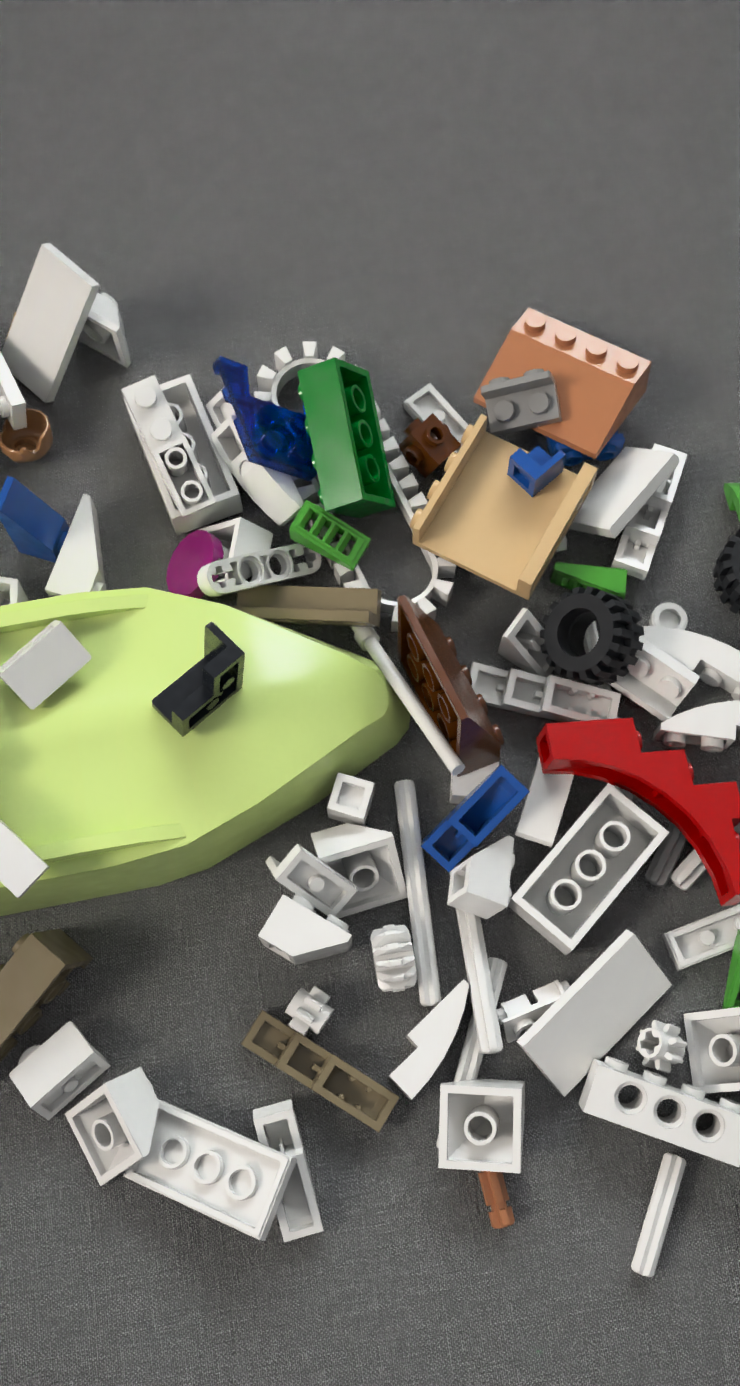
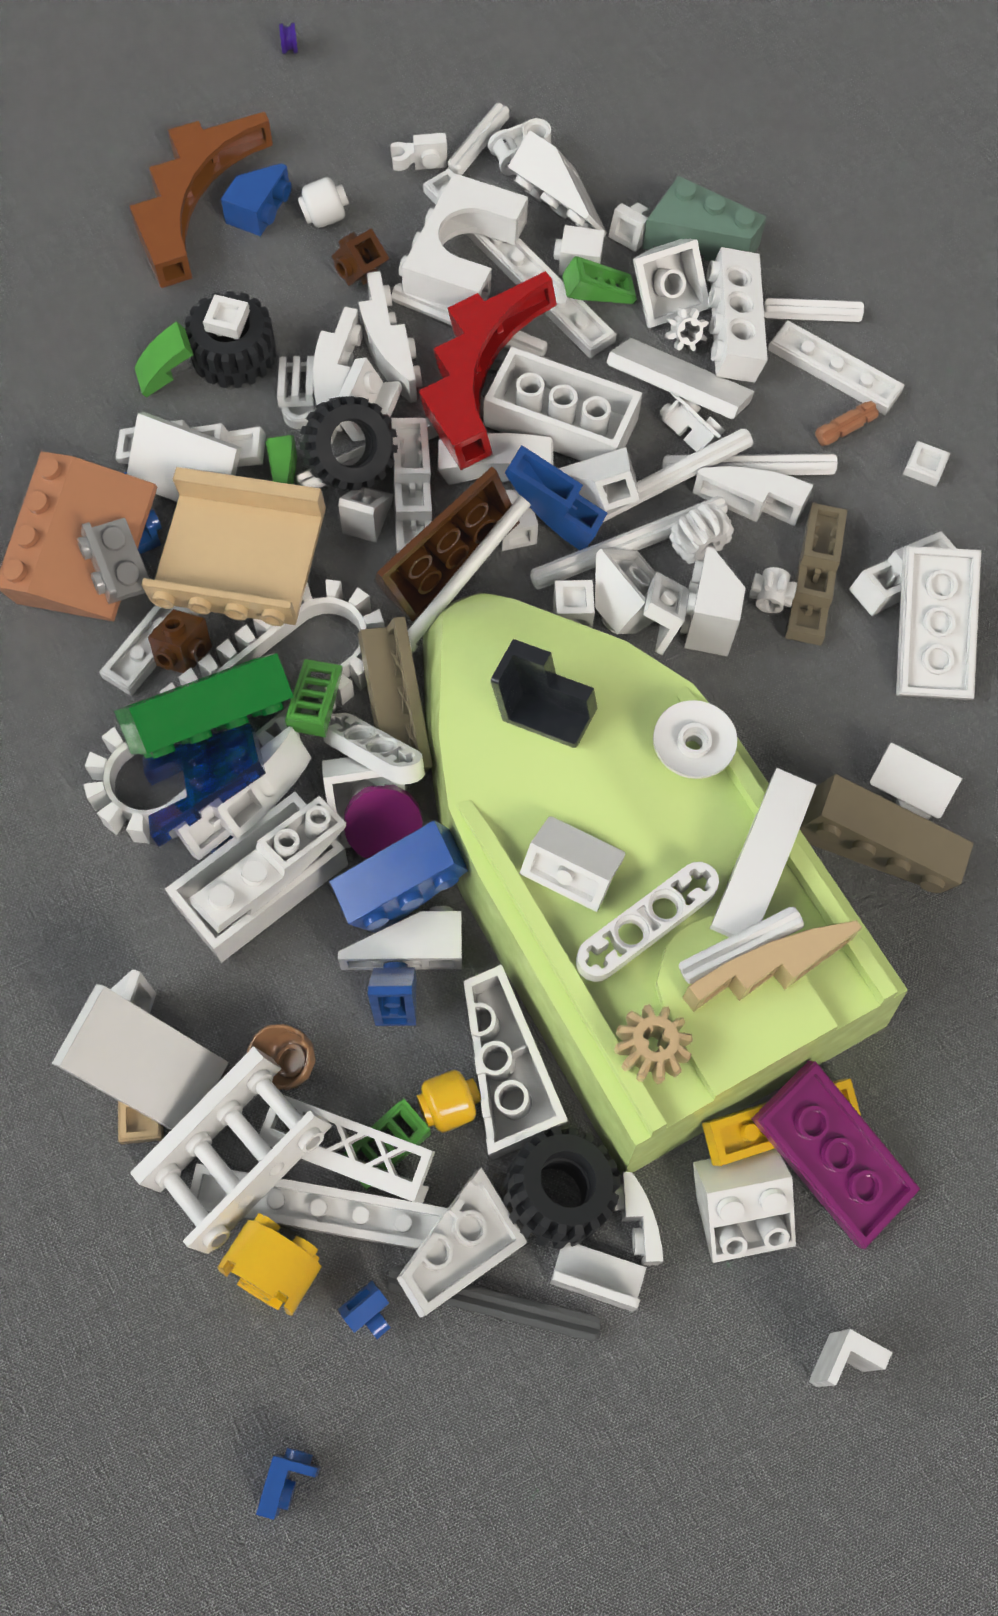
camera: 110 degrees left, 5 degrees down
white slope [65,1067,160,1186] -> none
white slope [438,1079,525,1173] -> none
blue panel [507,446,566,498] -> none
none -> white tile [277,356,314,408]
none -> wedge [330,820,468,933]
none -> white dish [653,700,737,779]
none -> white tile [768,320,905,415]
none -> white tile [903,441,950,487]

